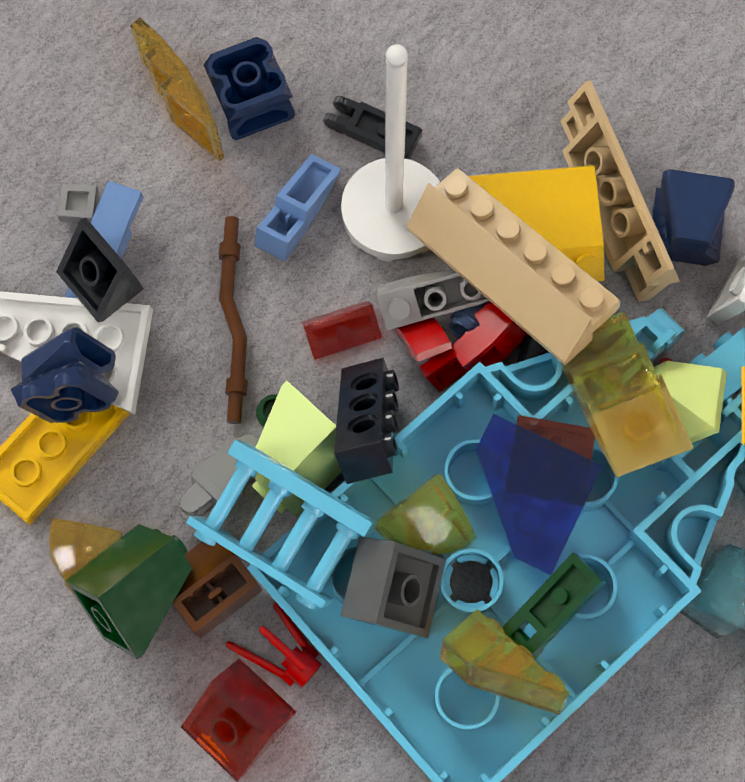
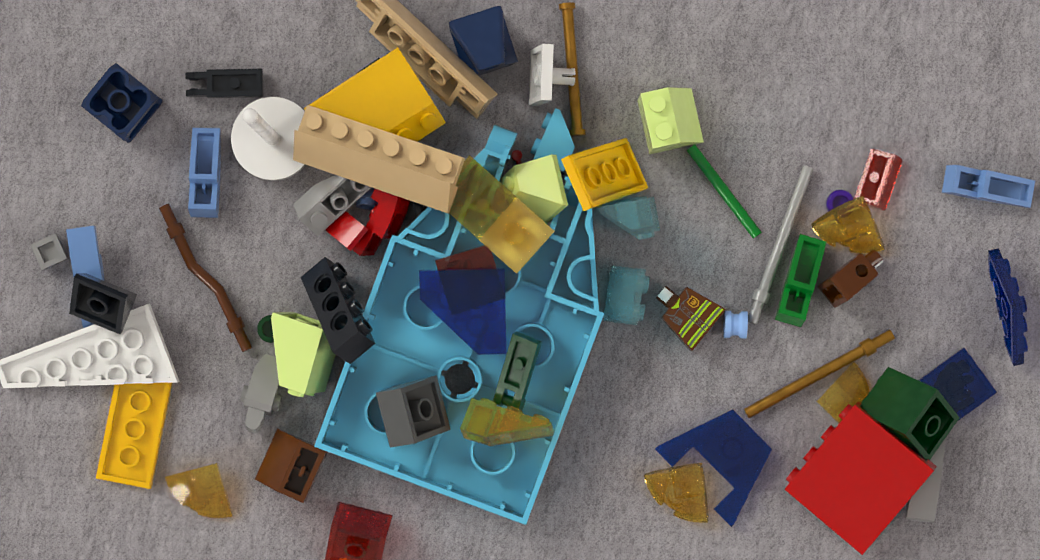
camera: 30 degrees left, 15 degrees up
dark blue piece [11,327,119,423] -> none
dark green slope [66,524,192,659] -> none
clear yellow slope [130,17,224,162] -> none
medium azure fence [186,439,379,610] -> none
red plant [226,602,323,688] -> none
clear red slope [301,301,382,360] -> none
clear yellow brick [375,473,476,555] -> none

